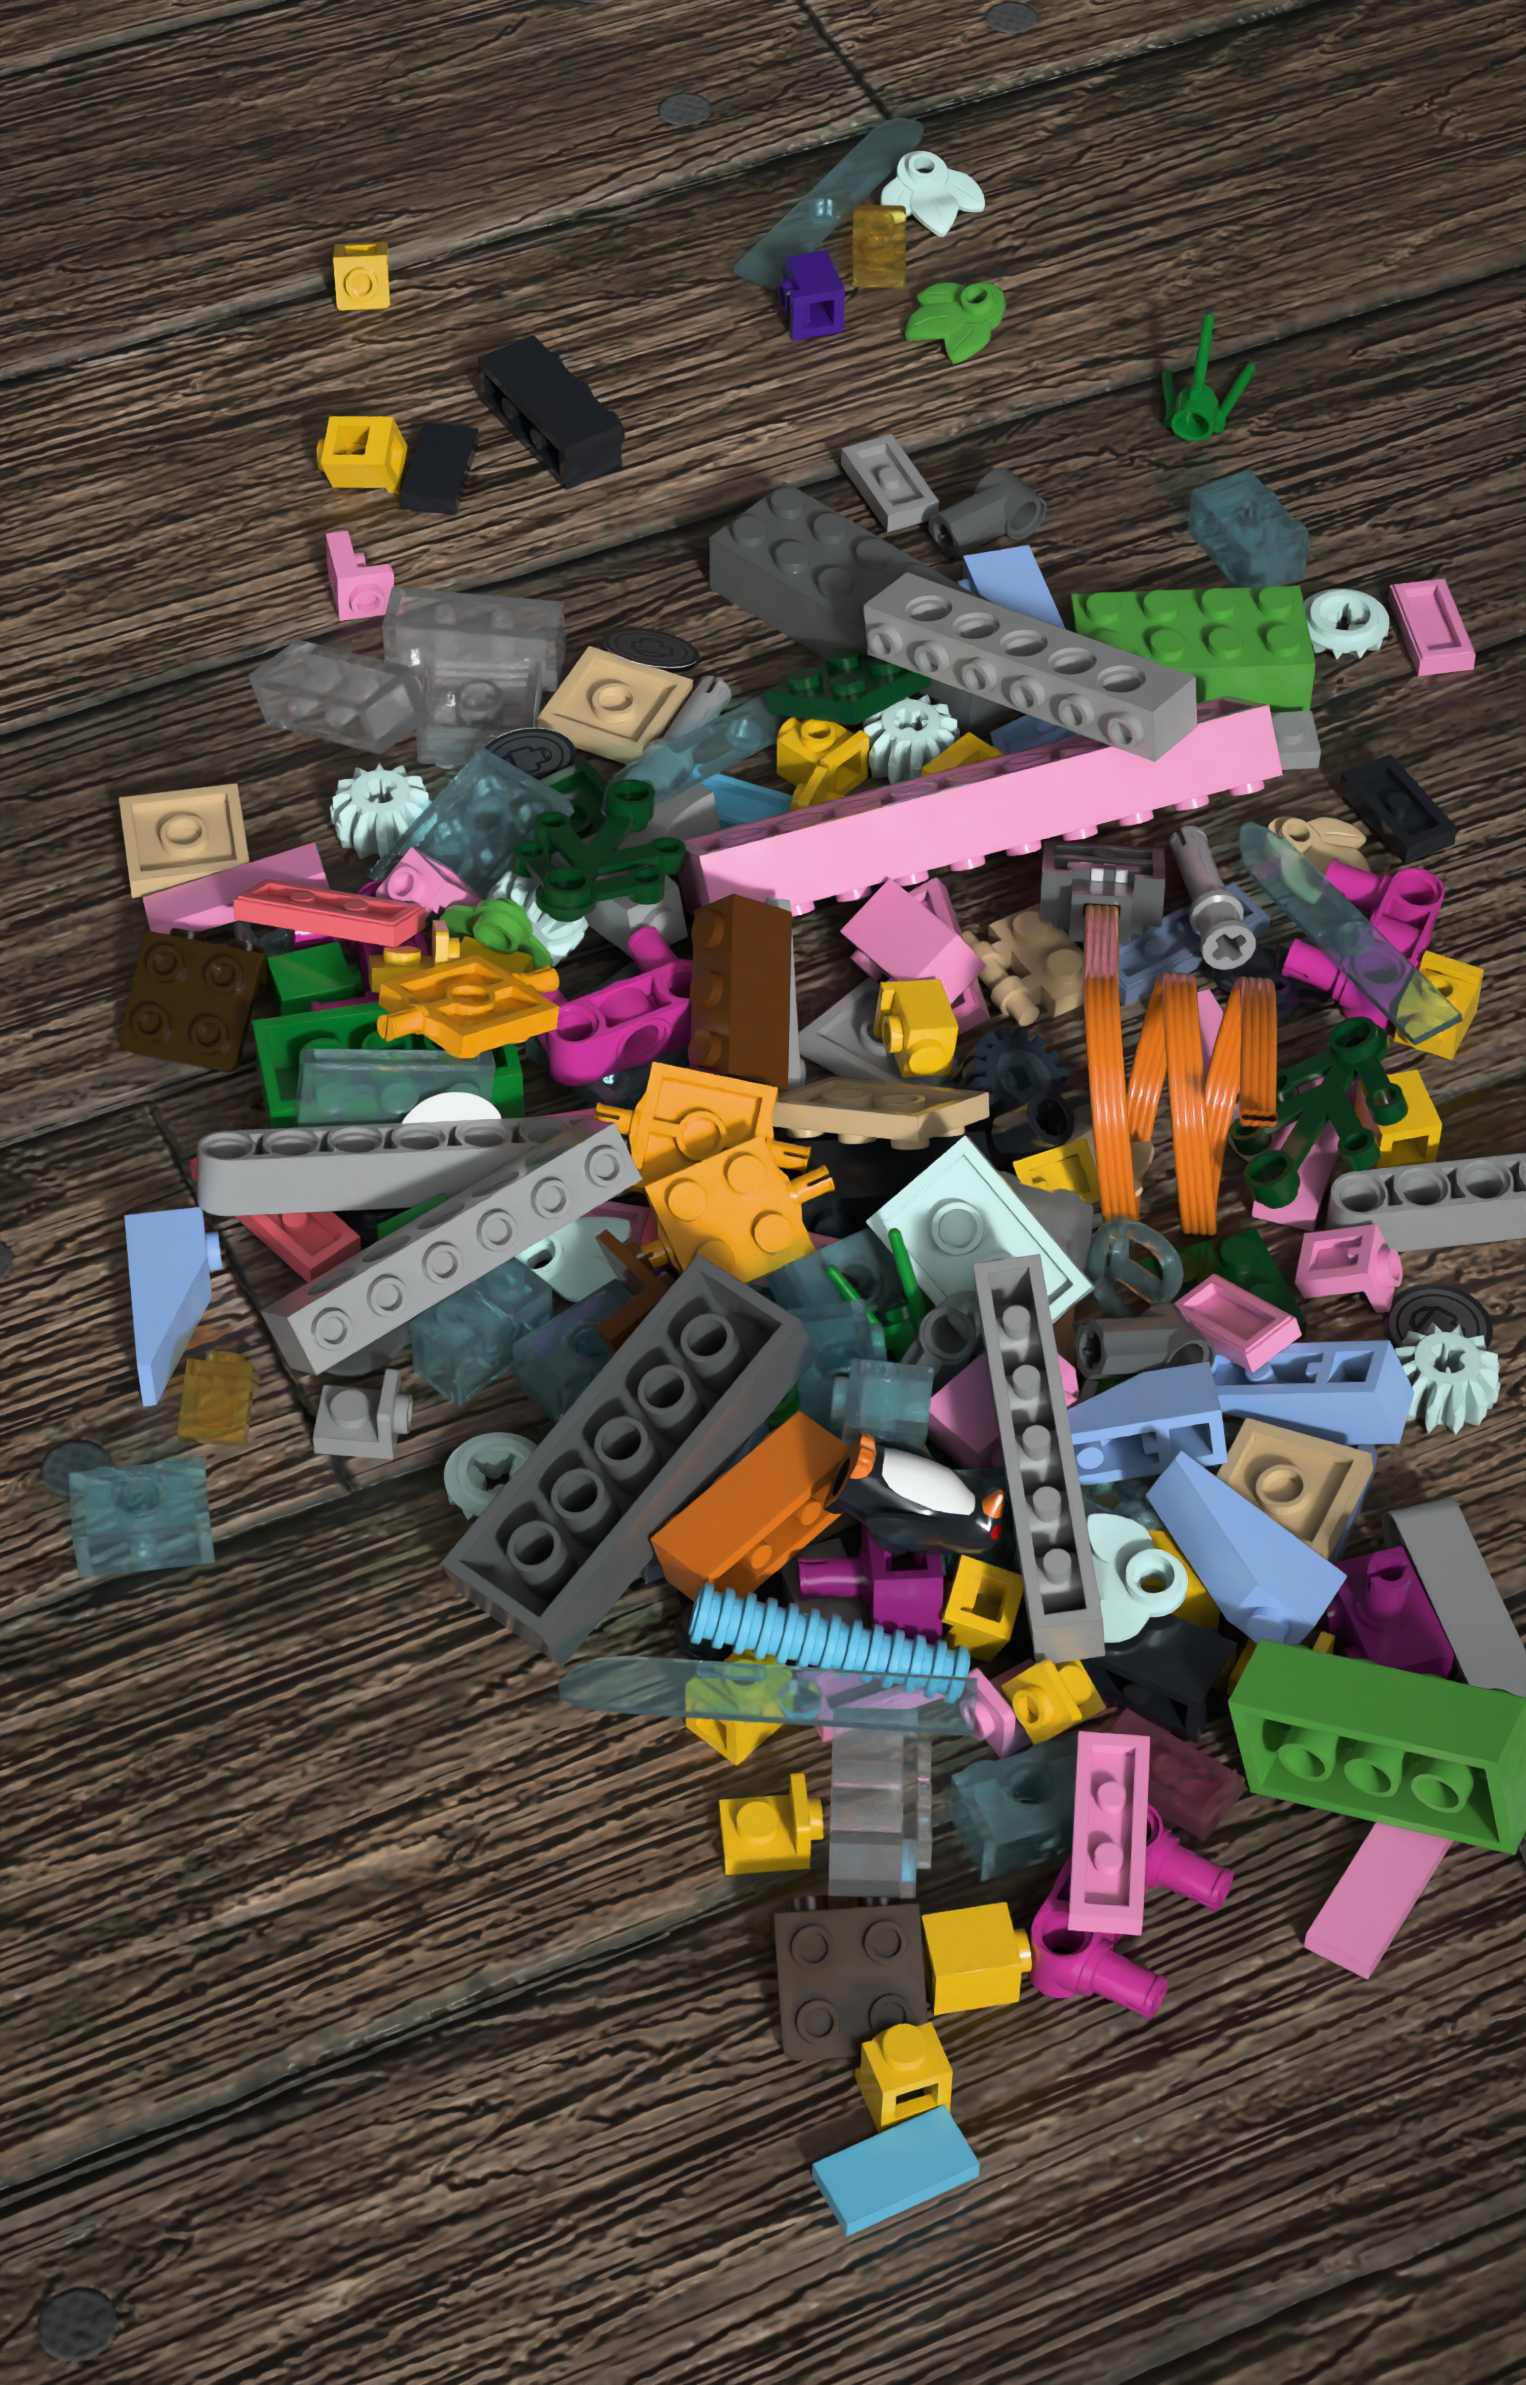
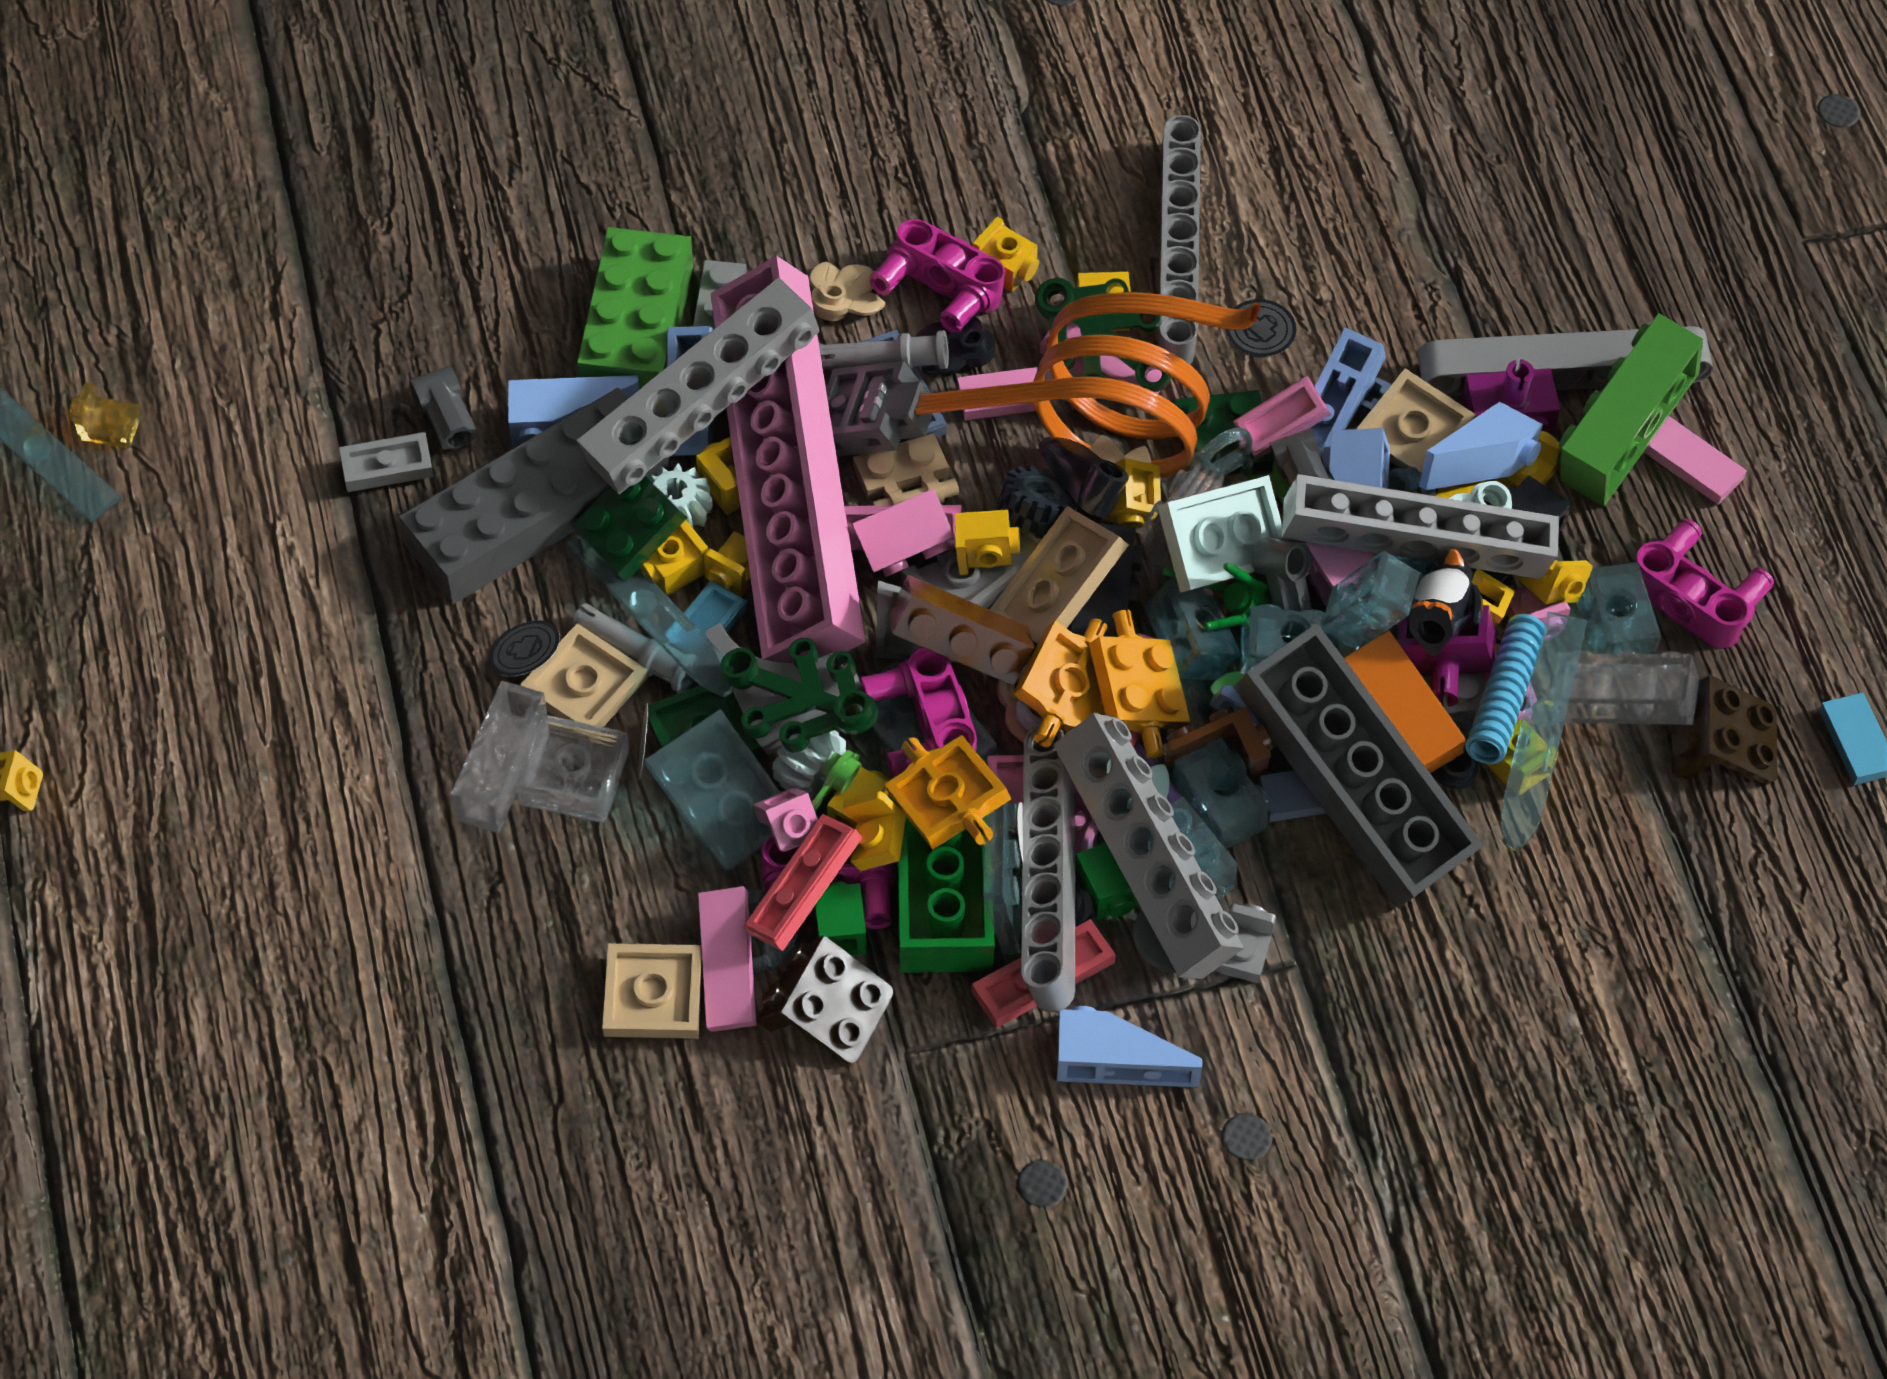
camera: 80 degrees left, 10 degrees up
clear light blue brick [69,1458,215,1578] -> none
clear yellow bracket [177,1351,260,1448] -> none
clear brick [248,640,430,754] -> none
yellow brick [317,416,408,494] -> none
bright pink bracket [326,531,395,621] -> none
light aqua gear [330,762,433,862] -> none
black tile [401,422,479,515] -> none
light aqua gear [444,1432,538,1521] -> none
black brick [478,335,625,490] -> none
yellow bracket [719,1772,823,1875] -> none
dark purple brick [778,250,845,341] -> none
yellow brick [855,2022,953,2134] -> none
light aqua plate [880,151,985,237] -> none
bright green plate [905,282,1006,364] -> none
yellow brick [921,1902,1032,2015] -> none
bright pink plate [1068,1731,1150,1935] -> none
clear pink plate [1107,1708,1245,1841] -> none
green plant [1161,313,1256,441] -> none
clear light blue brick [1188,469,1310,588] -> none
clear light blue piece [1239,822,1463,1046] -> none
bright pink bracket [1295,1224,1402,1313] -> none
light aqua gear [1303,588,1389,660] -> none
black plate [1339,754,1457,864] -> none
bright pink tile [1388,579,1476,676] -> none
light aqua gear [1395,1322,1500,1435] -> none

